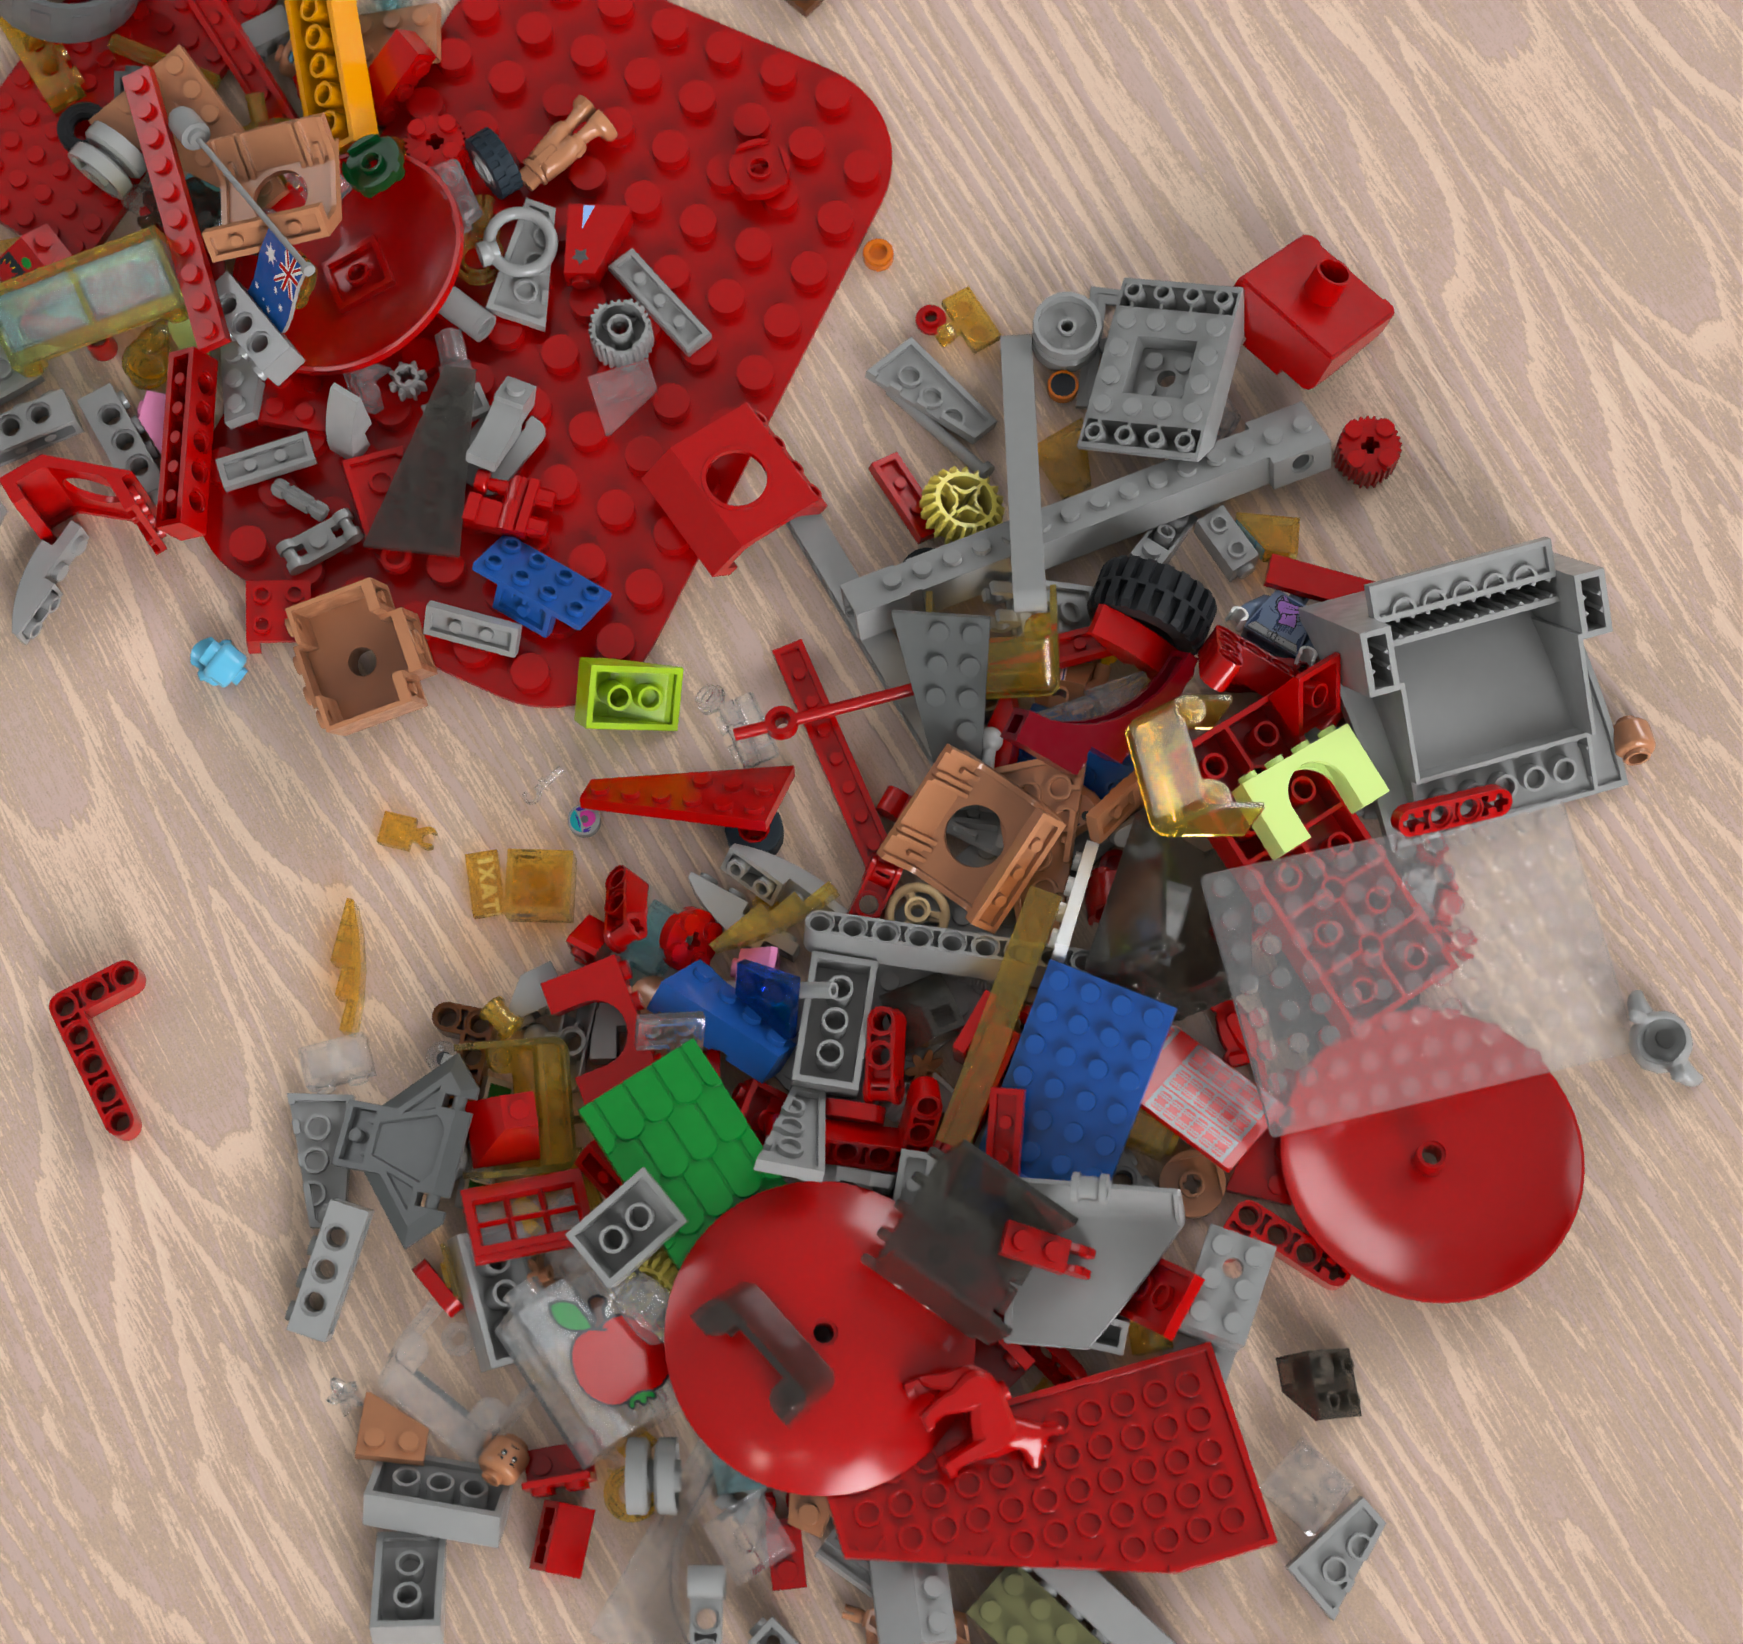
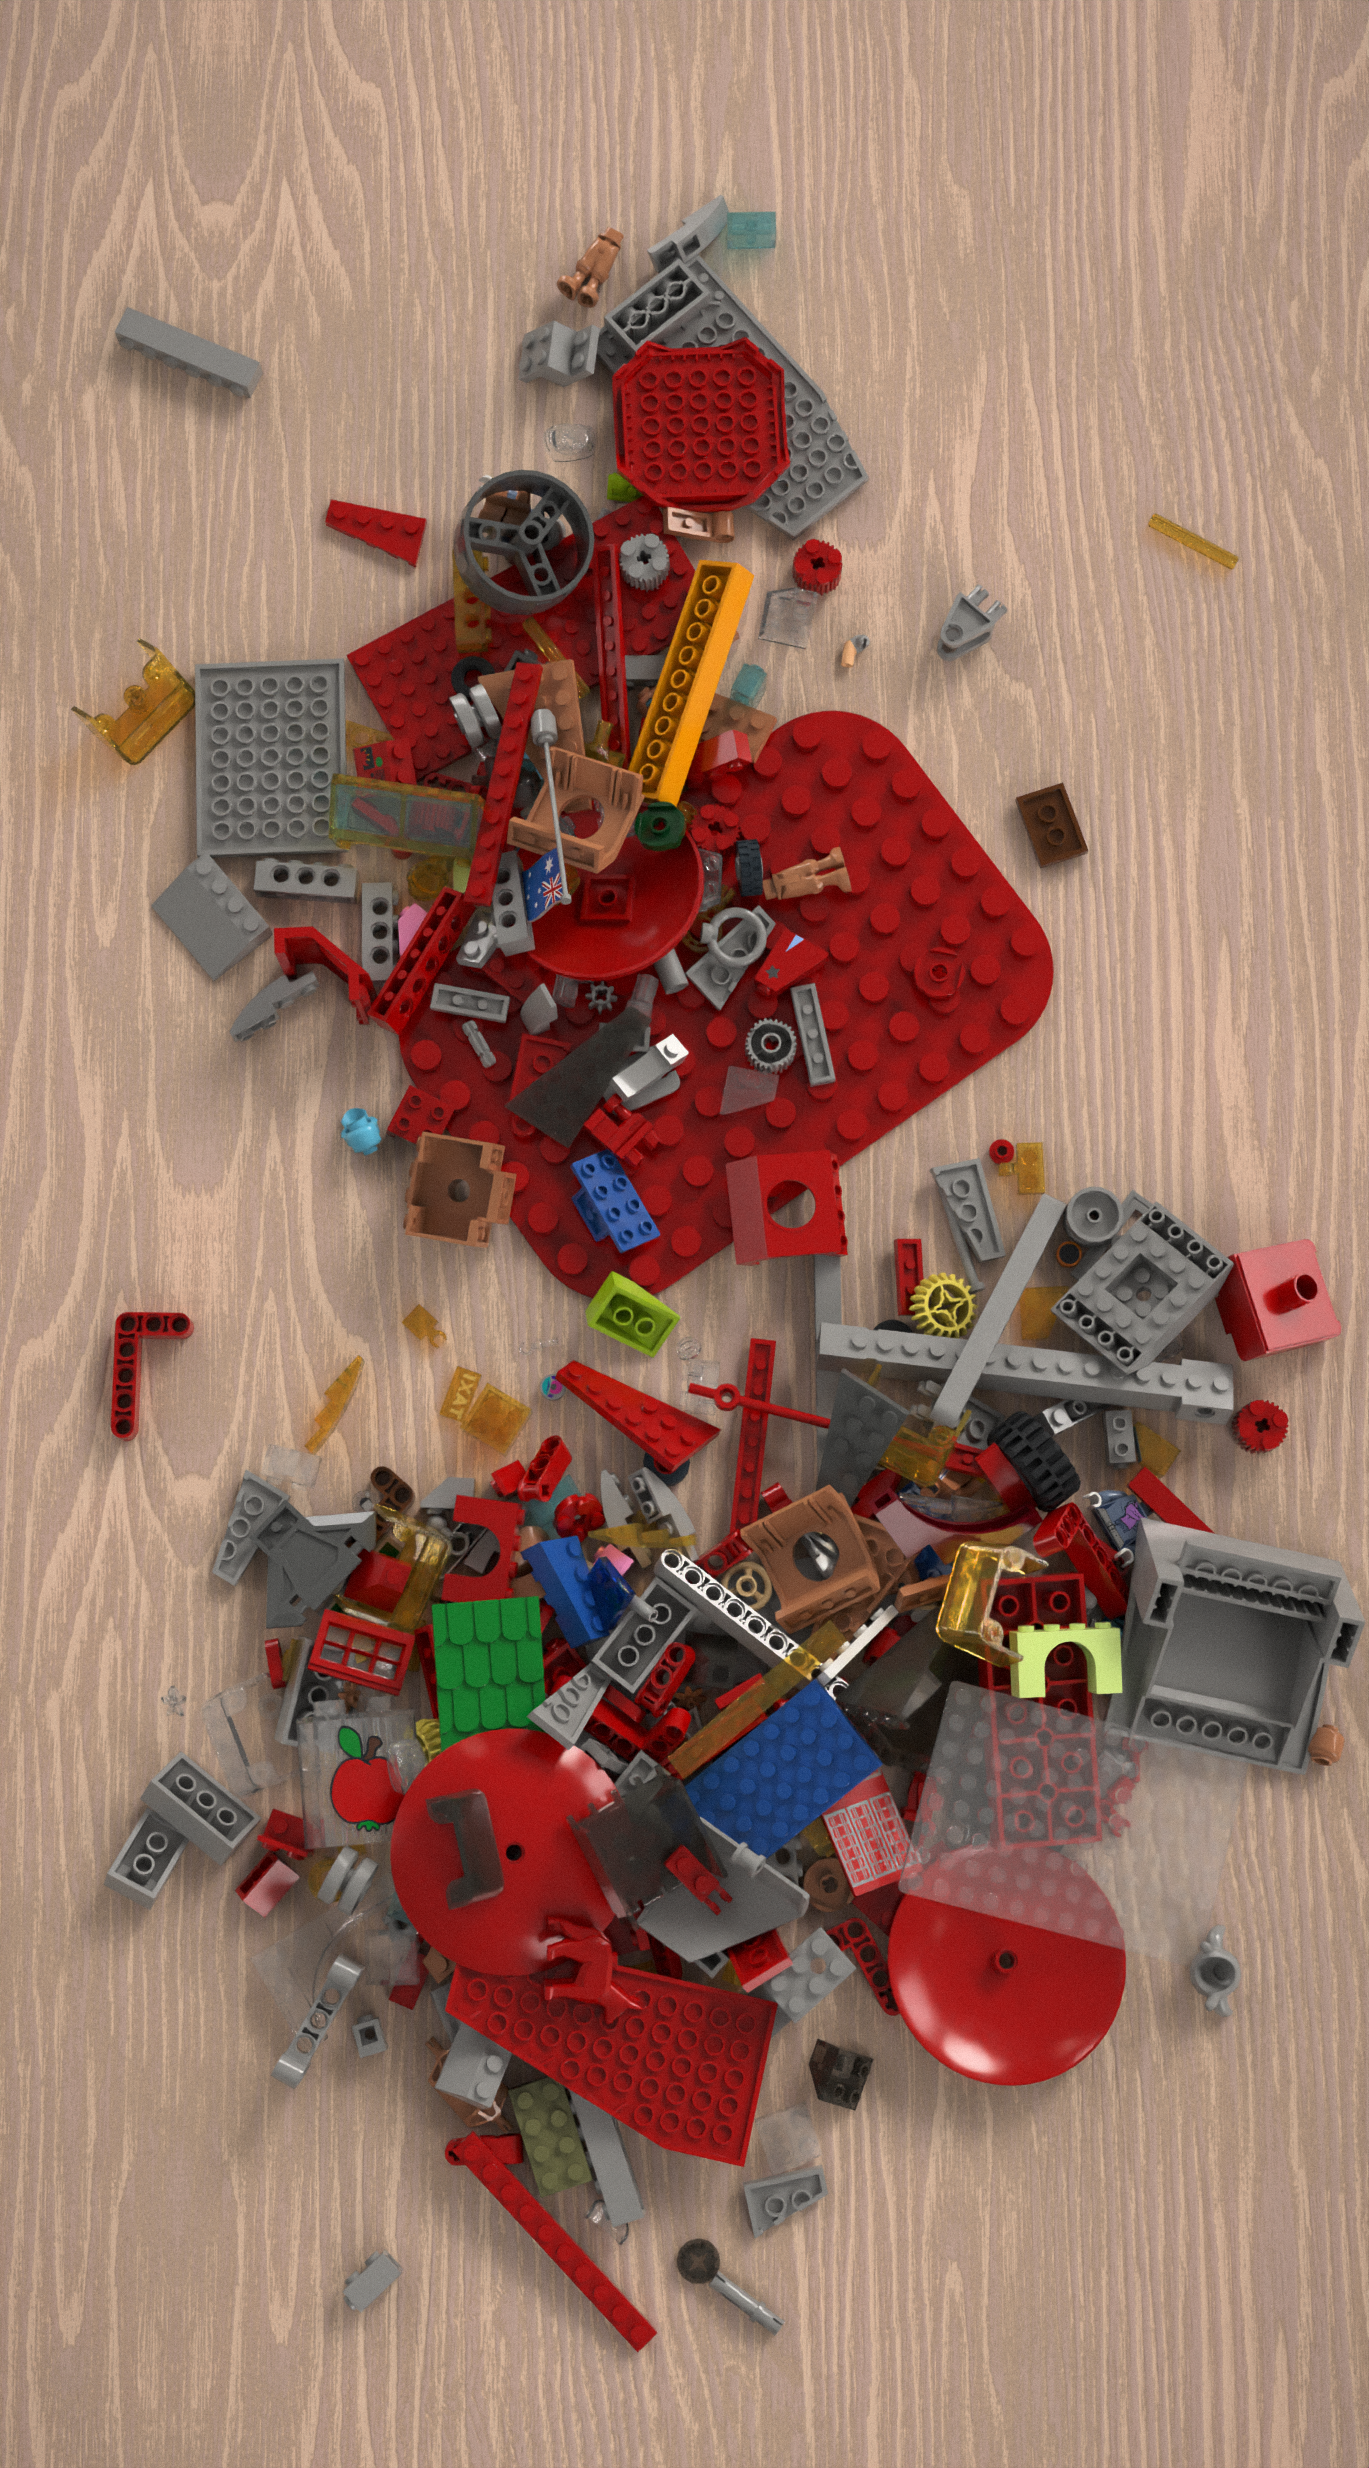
camera: 25 degrees right, 5 degrees up
light grey plate [276,508,364,575] -> none
light grey brick [285,1198,375,1343] -> none
nougat wing [355,1392,429,1466] -> none
light grey plate [423,600,522,658] -> none
nougat head [478,1433,530,1487] -> none
clear yellow bush [479,996,524,1040] -> none
light grey slope [565,1167,688,1289] -> none
clear plate [634,1011,705,1054] -> none
orange tile [863,238,894,271] -> none
light grey bar [982,727,1003,769] -> none
red plate [983,1086,1026,1192] -> none
red slope [1268,652,1341,737] -> none
red beam [1390,784,1513,837] -> none

